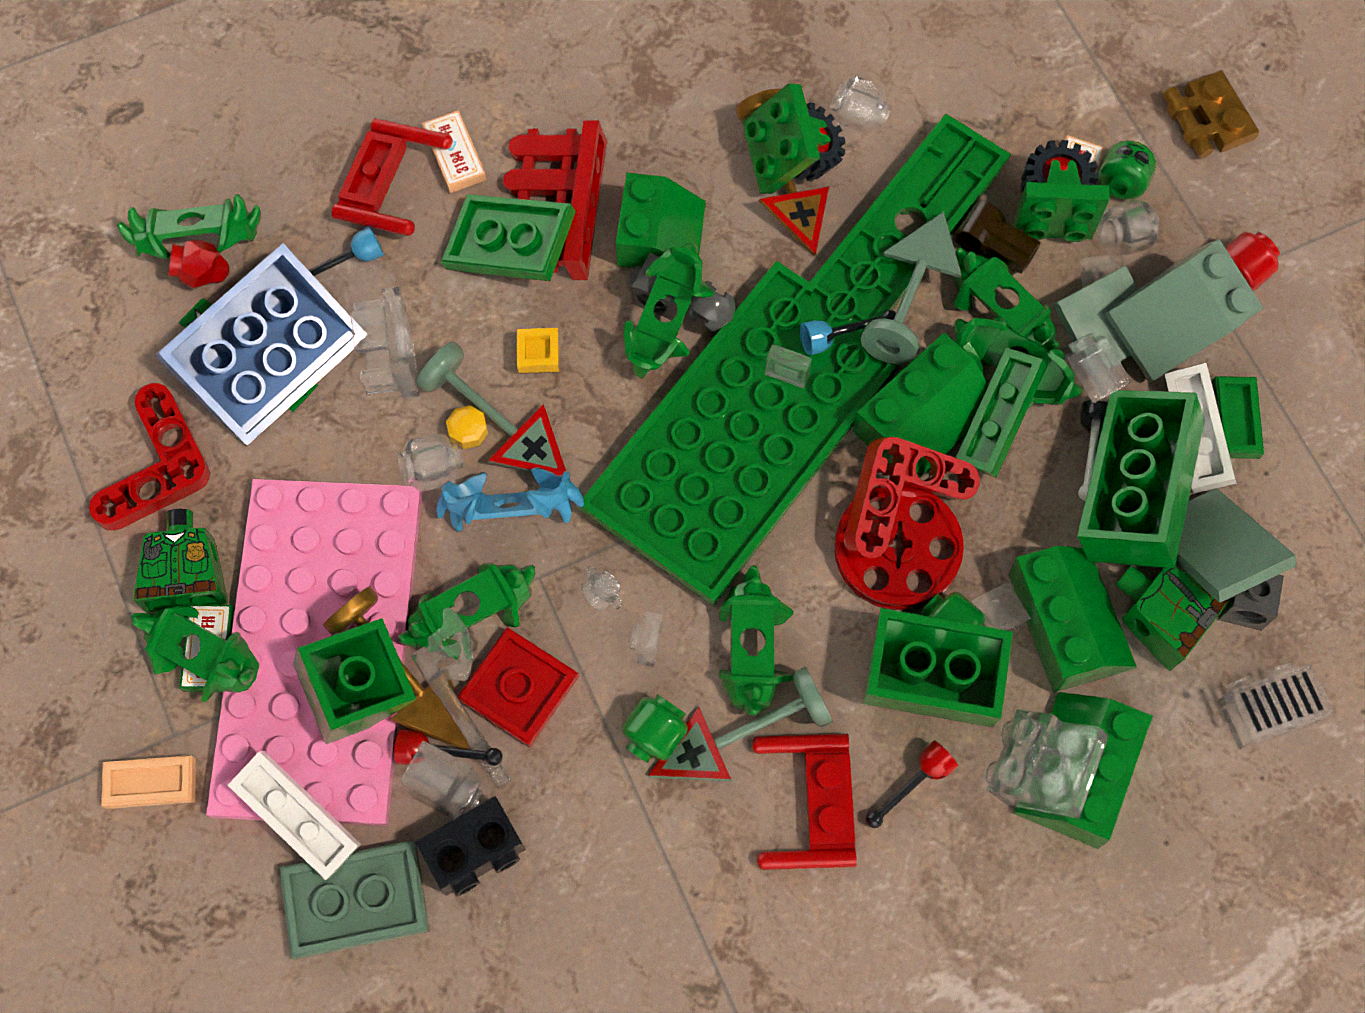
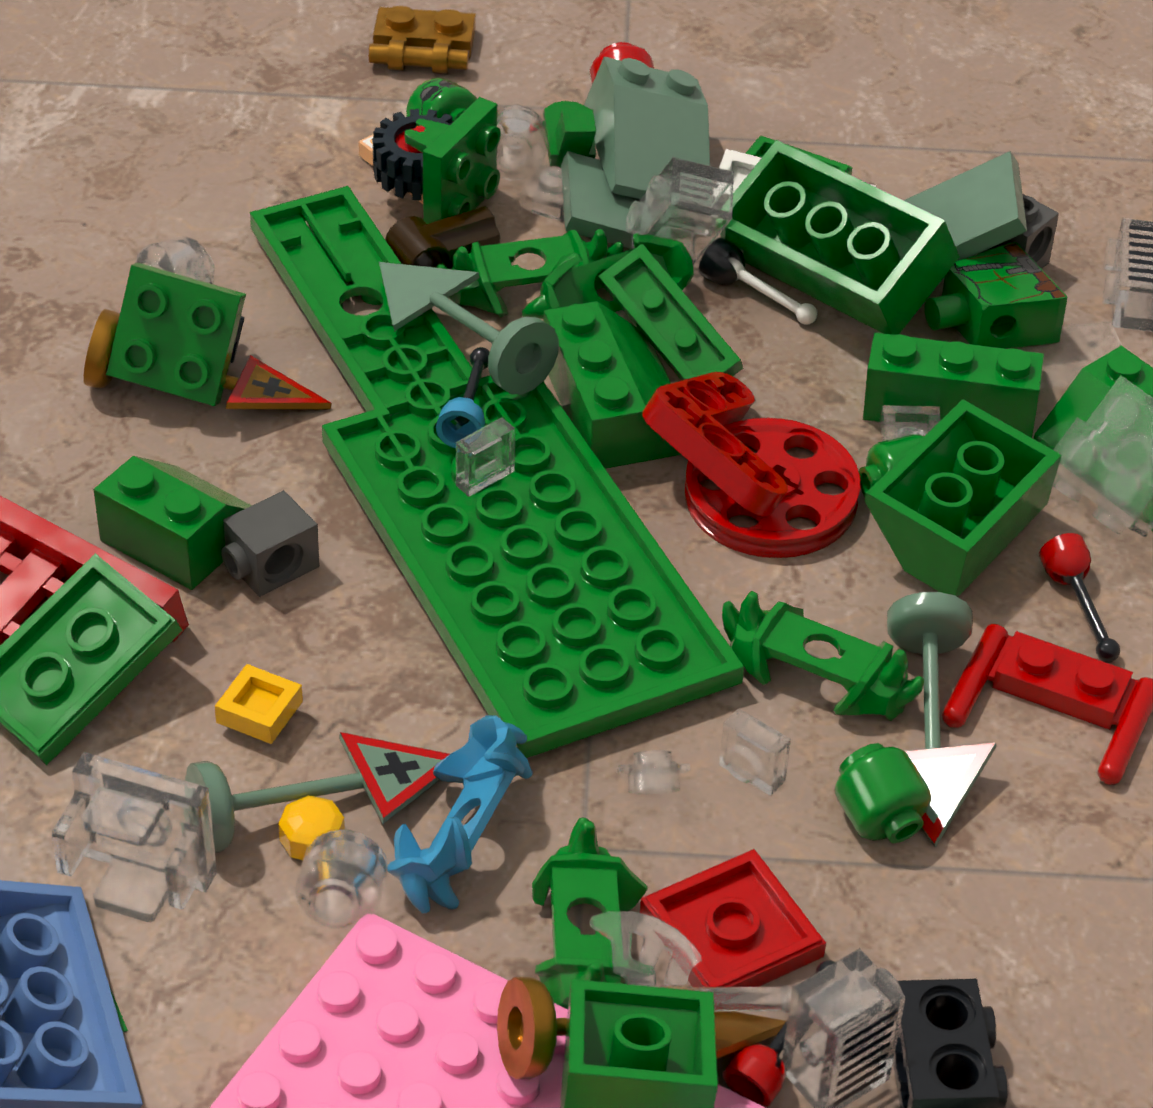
camera: 65 degrees left, 25 degrees down
green piece [623,243,714,379] -> none
dark grey piece [686,281,736,332] -> none
none -> green piece [542,101,596,168]

